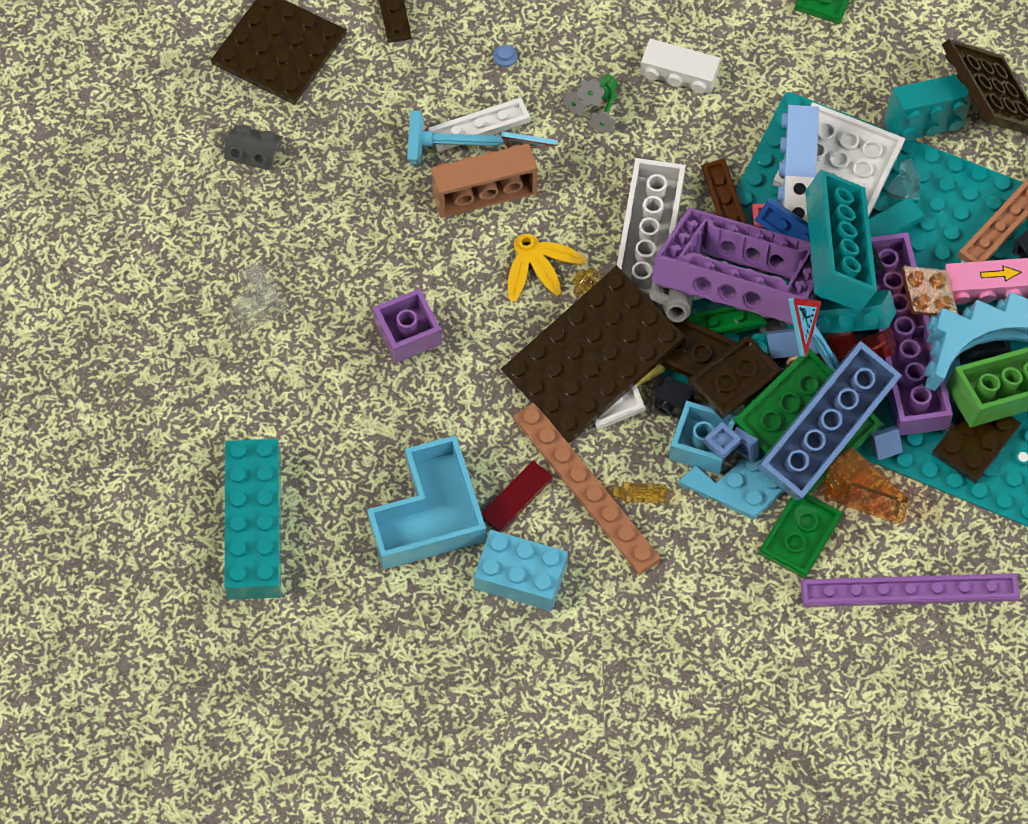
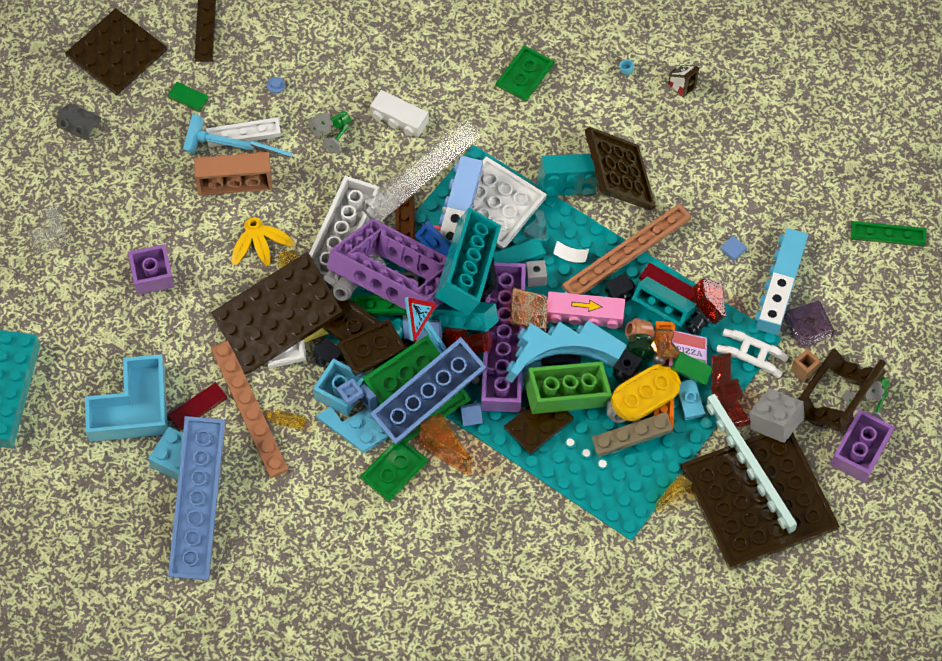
camera: 10 degrees right, 0 degrees up
medium lavender tile [800,573,1020,608] -> none
none -> green tile [168,82,209,112]
none -> medium blue plate [168,416,226,580]
none -> clear brick [362,119,482,222]
none -> light grey piece [526,260,547,287]
none -> white sticker [553,241,589,263]

